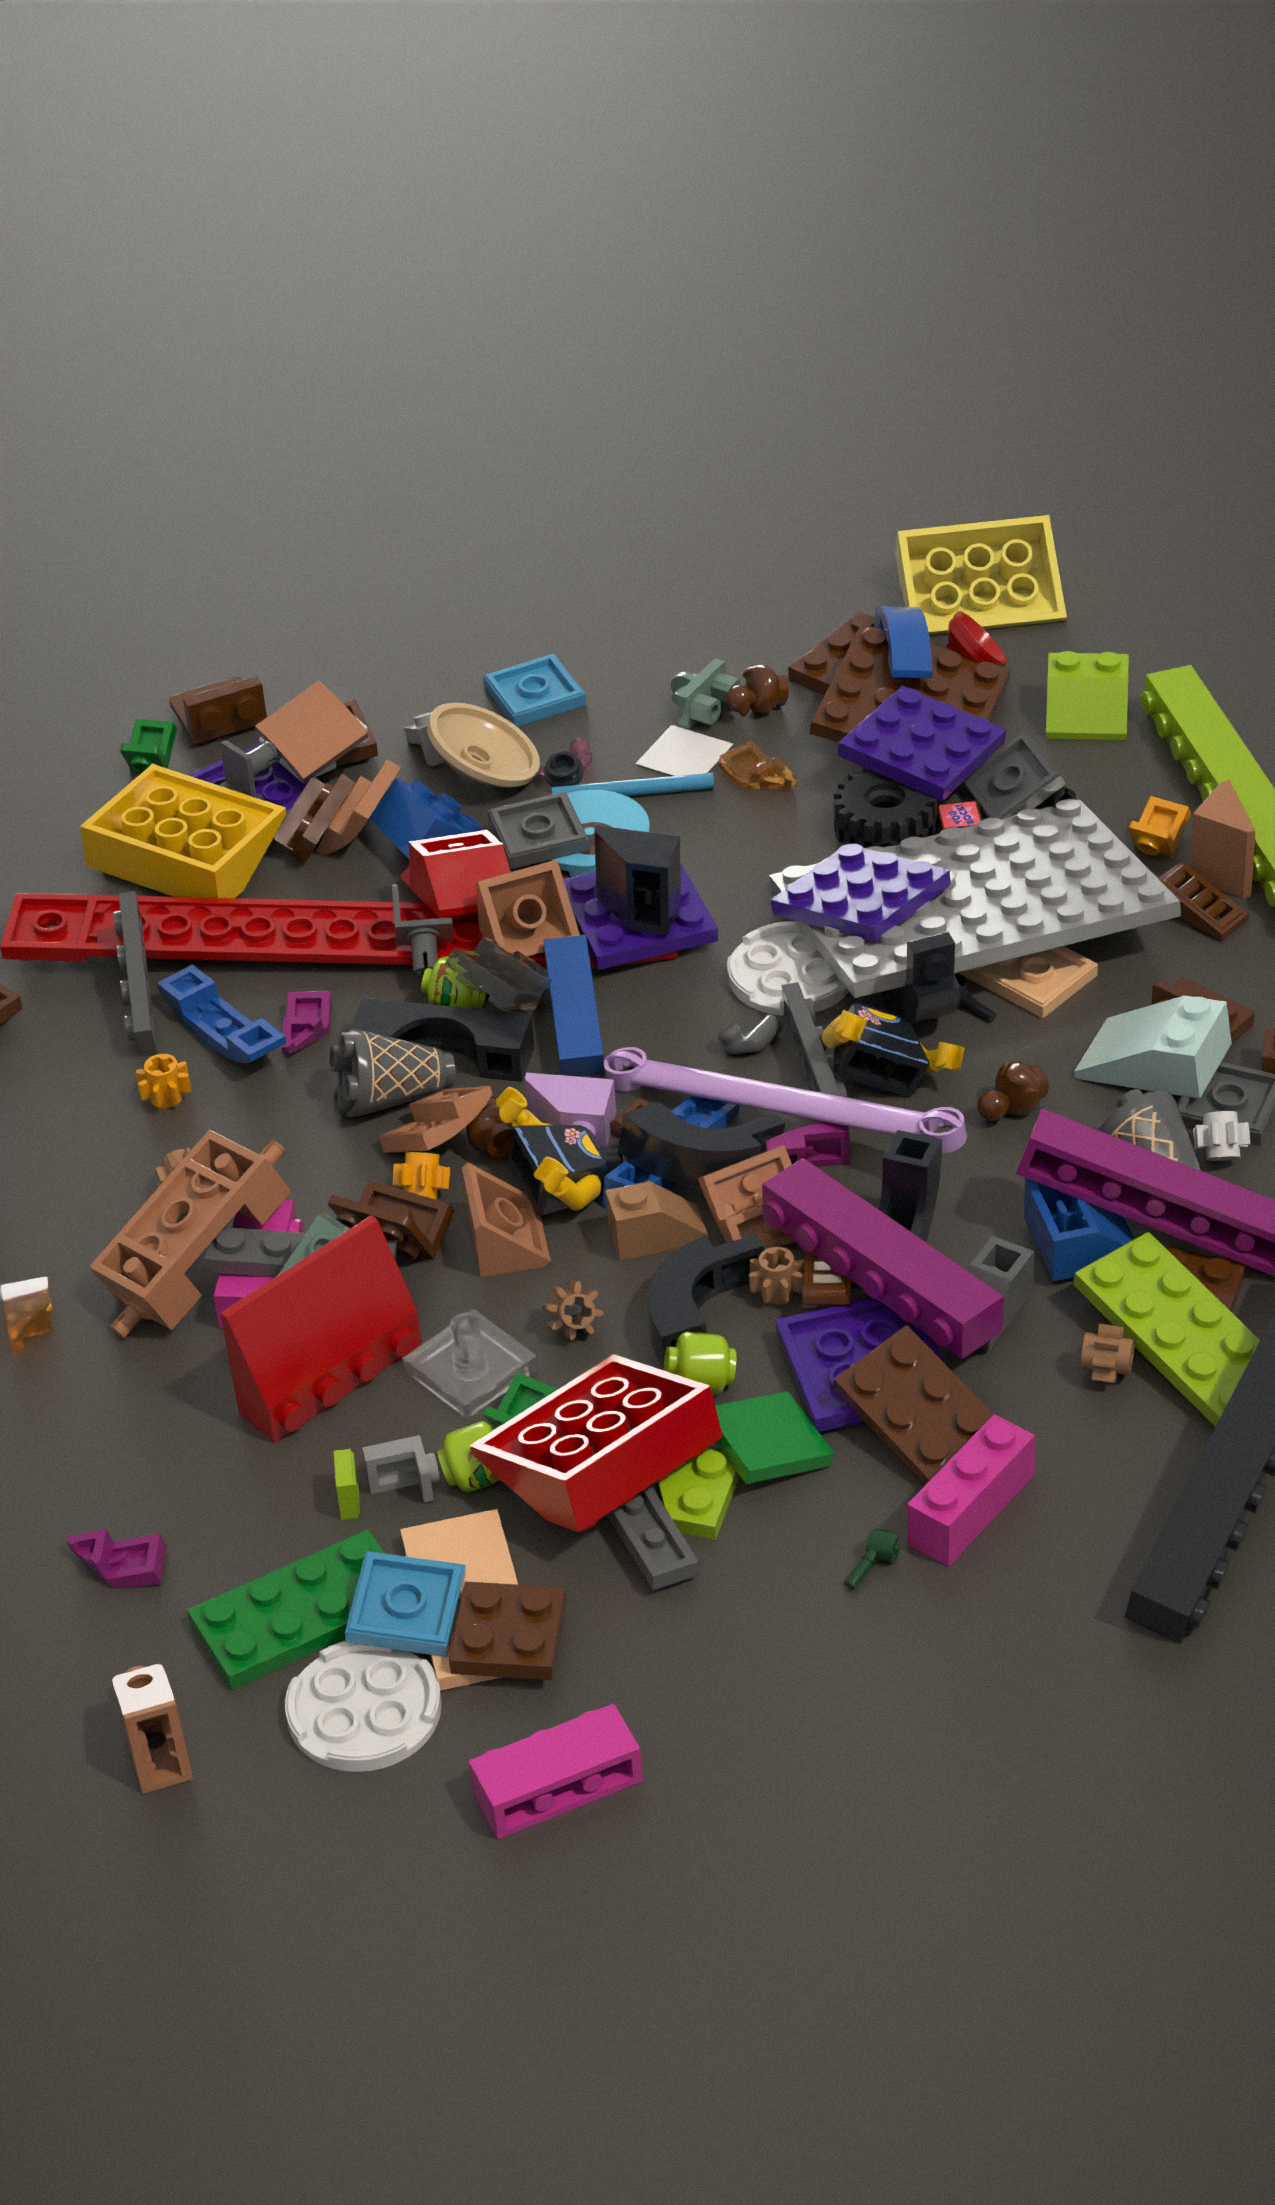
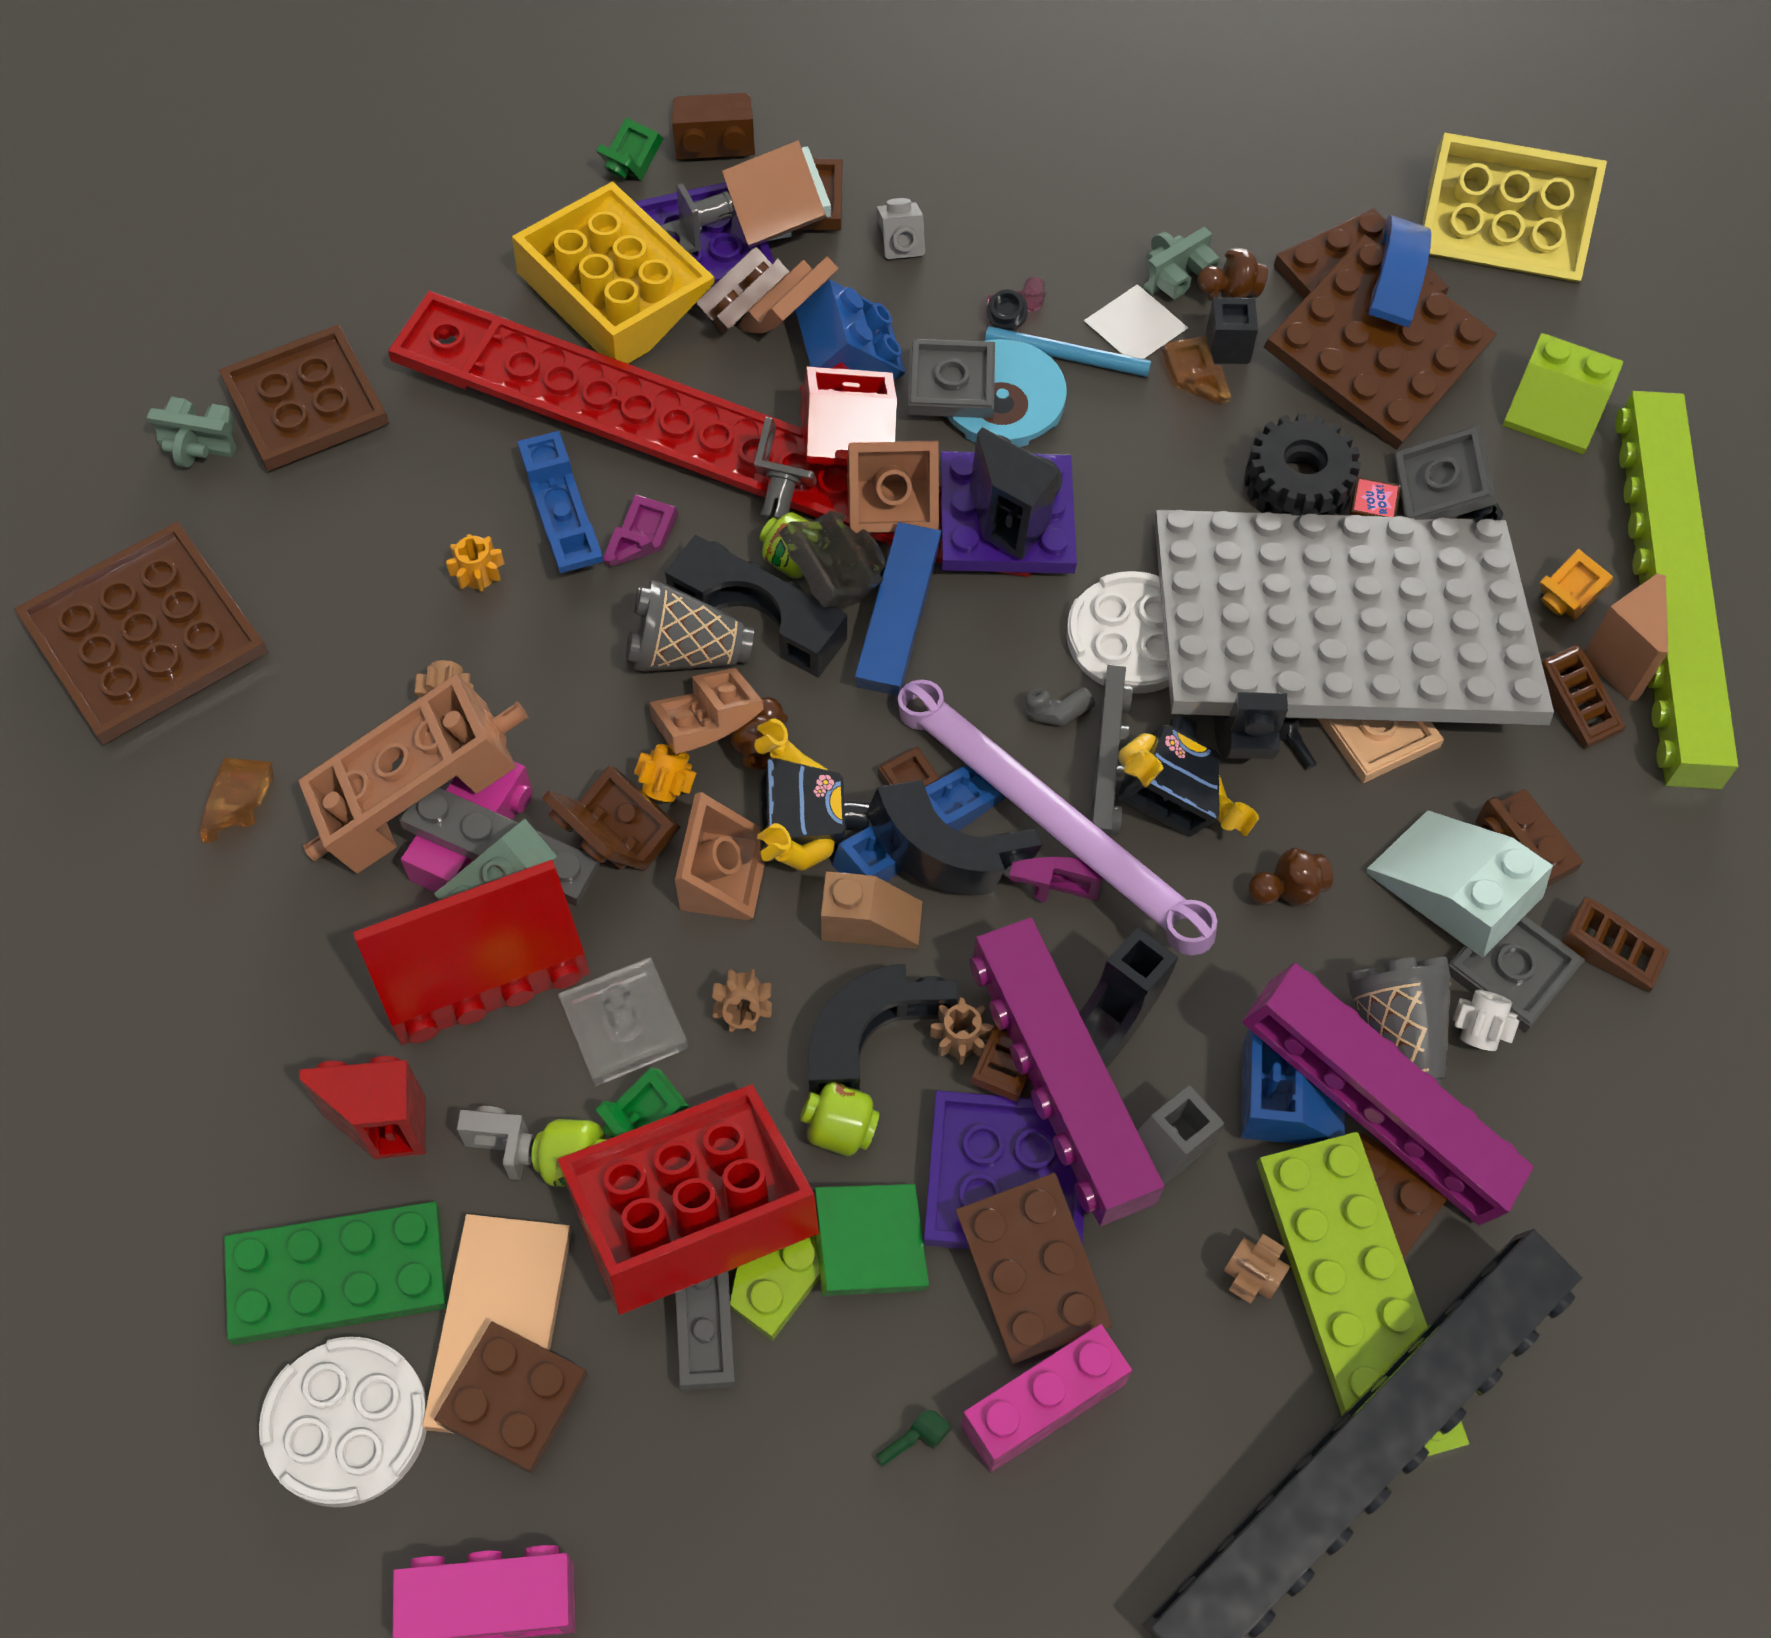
camera: 15 degrees right, 20 degrees up
magenta slope [66,1529,167,1588] -> none
nougat torso [112,1664,193,1794] -> none
dark grey plate [113,891,157,1057] -> none
lime tile [334,1449,360,1520] -> none
dark azure tile [345,1551,466,1657] -> none
tan dish [426,703,540,788] -> none
dark azure tile [483,654,586,727] -> none
lavender slope [525,1073,616,1148] -> none
nougat slope [698,1145,795,1249] -> none
dark purple plate [771,844,951,942] -> none
dark purple plate [837,686,1006,801] -> none
red piece [946,611,1007,667] -> none
none -> red slope [300,1056,426,1159]
none -> black panel [1206,297,1258,364]

